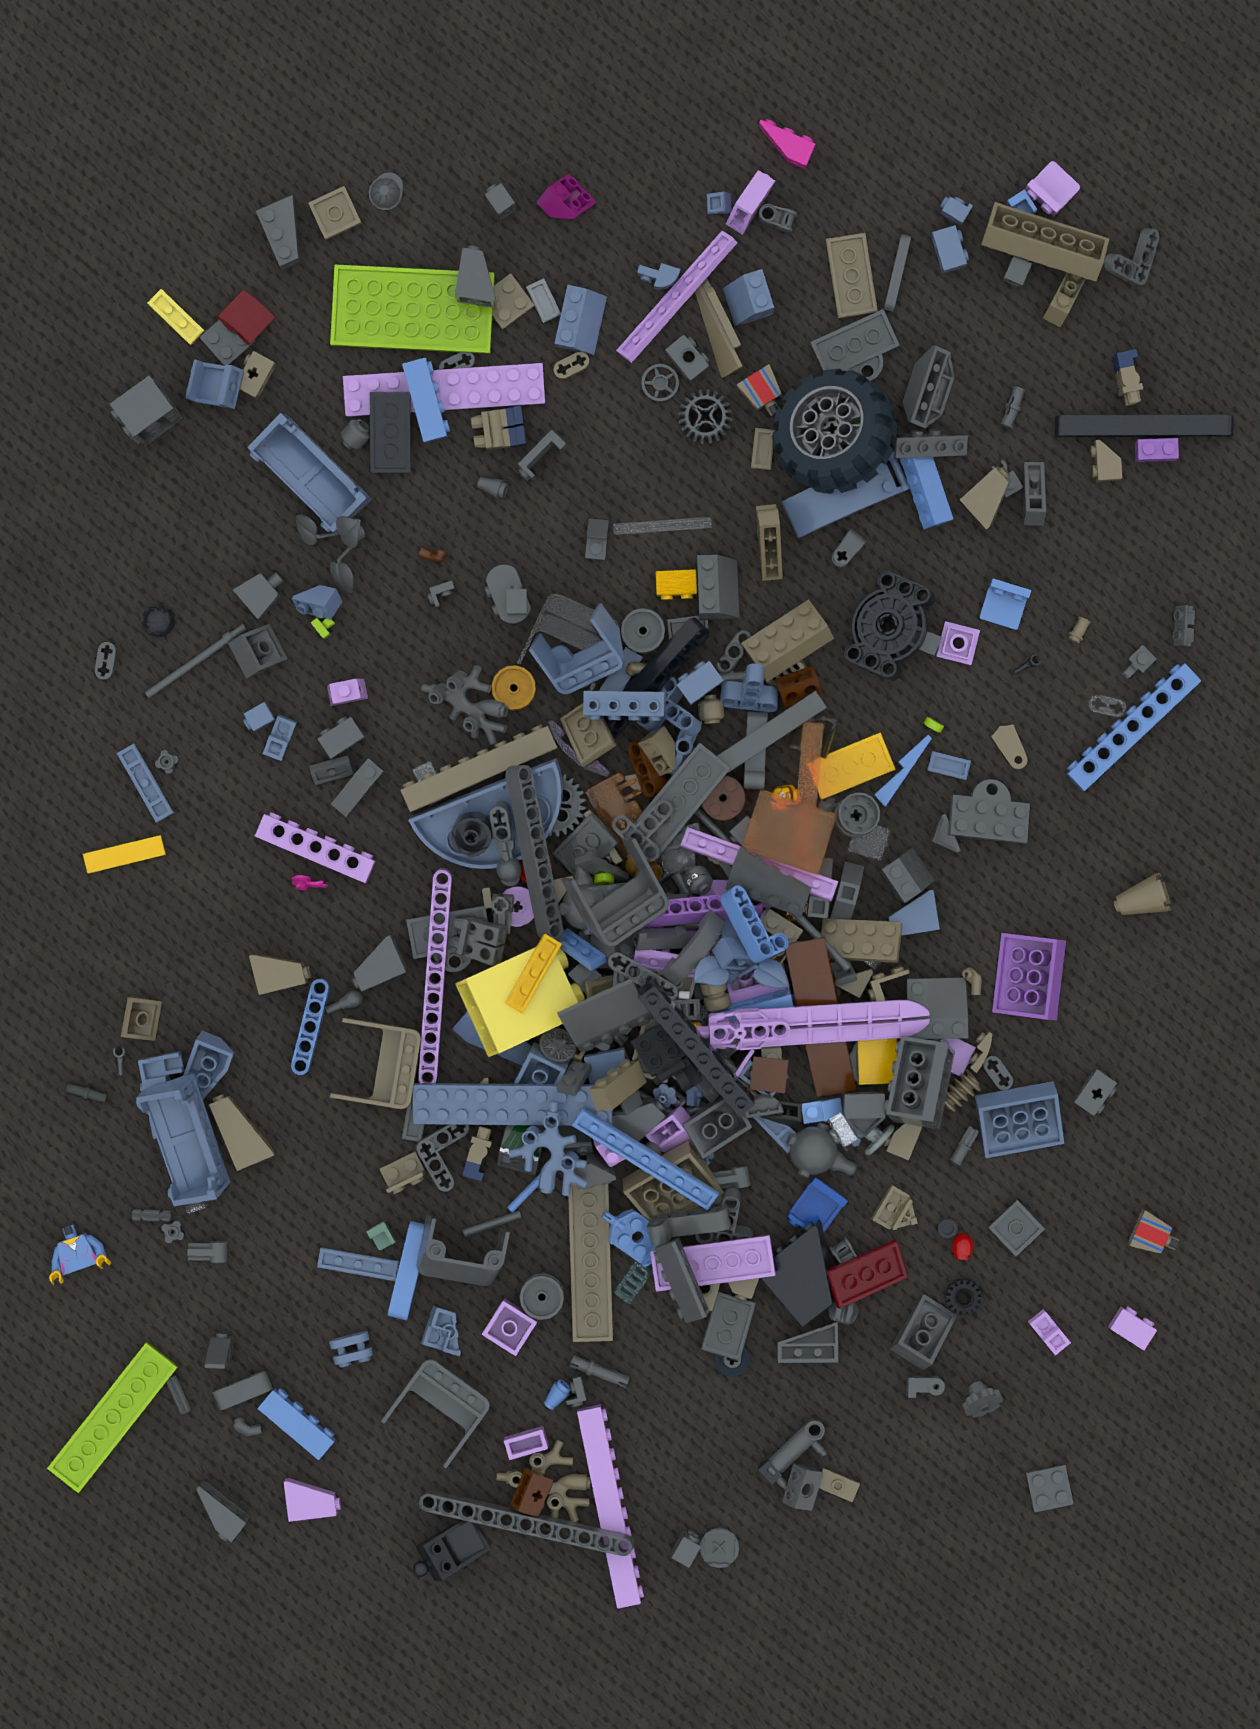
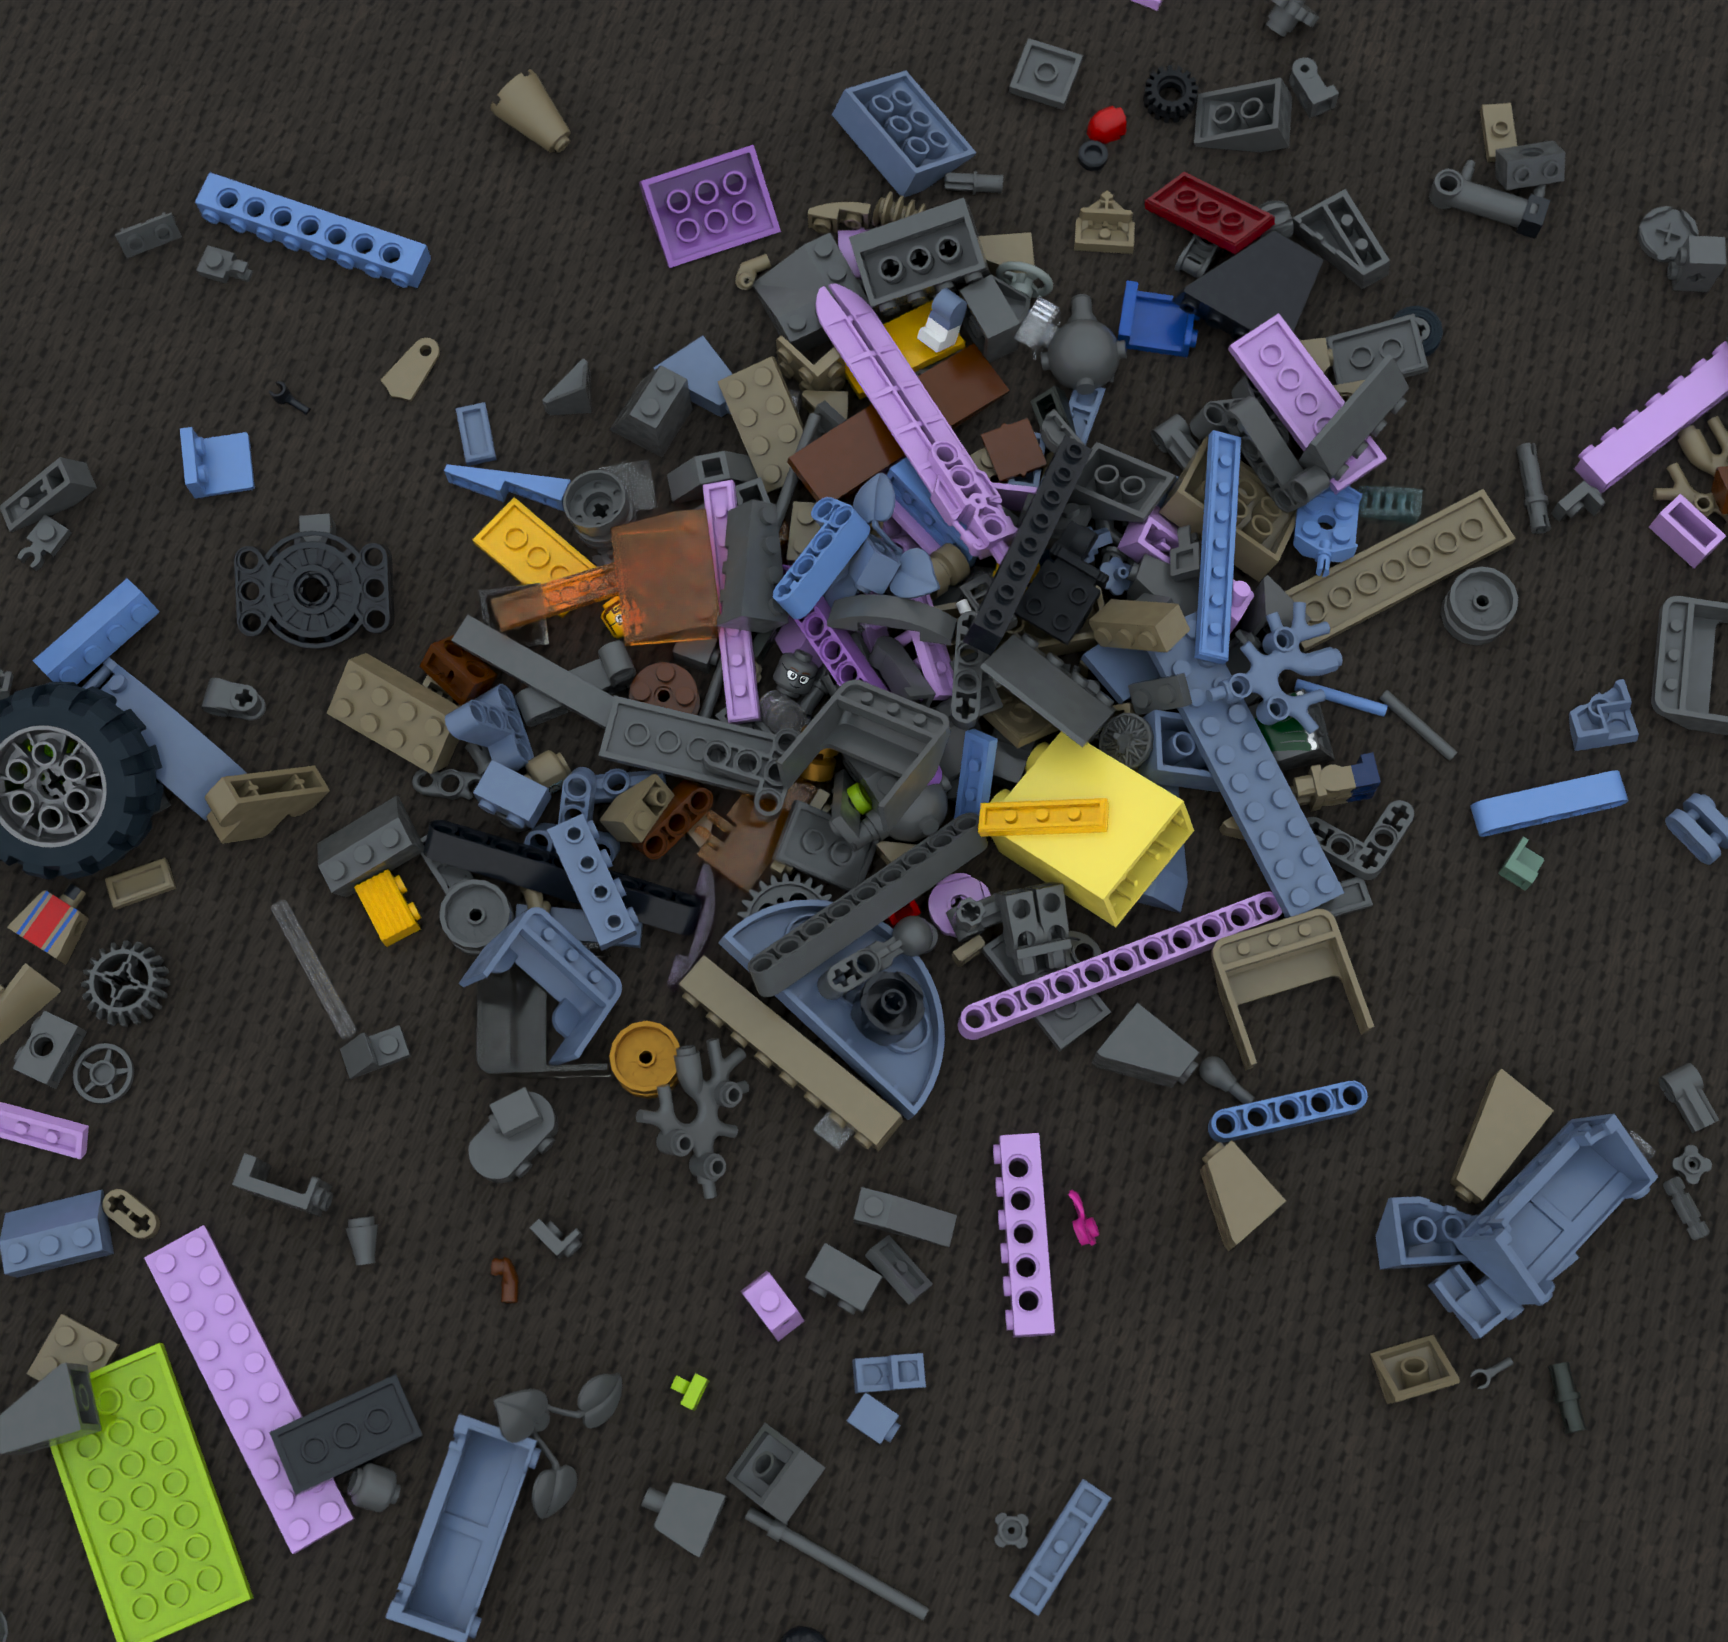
camera: 120 degrees left, 15 degrees down
yellow tile [83,835,166,873] -> none
sand blue slope [292,585,342,619] -> none
sand blue tile [317,1247,400,1281] -> none
dark tan bracket [380,1151,426,1194] -> none
medium blue brick [402,358,450,443] -> none
dark grey windscreen [416,1214,510,1286] -> none
dark grey beam [439,352,475,370] -> none
dark tan hips [471,405,526,450] -> none
lavender brick [482,1298,538,1356] -> none
flat silver tile [526,278,561,324] -> none
medium blue cone [544,1379,571,1410] -> none
dark tan tile [560,703,616,767] -> none
light blue slope [802,1098,843,1124] -> none
dark grey bracket [894,429,968,458] -> none
lime tile [923,716,944,733] -> none
lavender piece [936,621,980,665] -> none
dark grey plate [948,779,1030,844] -> none
dark tan slope [960,466,1011,530] -> none
dark grey beam [983,1056,1013,1090] -> none
dark tan pin [1069,617,1091,644] -> none
dark grey brick [1072,1069,1117,1116] -> none
clear beam [1088,695,1126,717] -> none
none -> leg [917,288,967,353]
none -> dark grey plate [1170,525,1202,582]

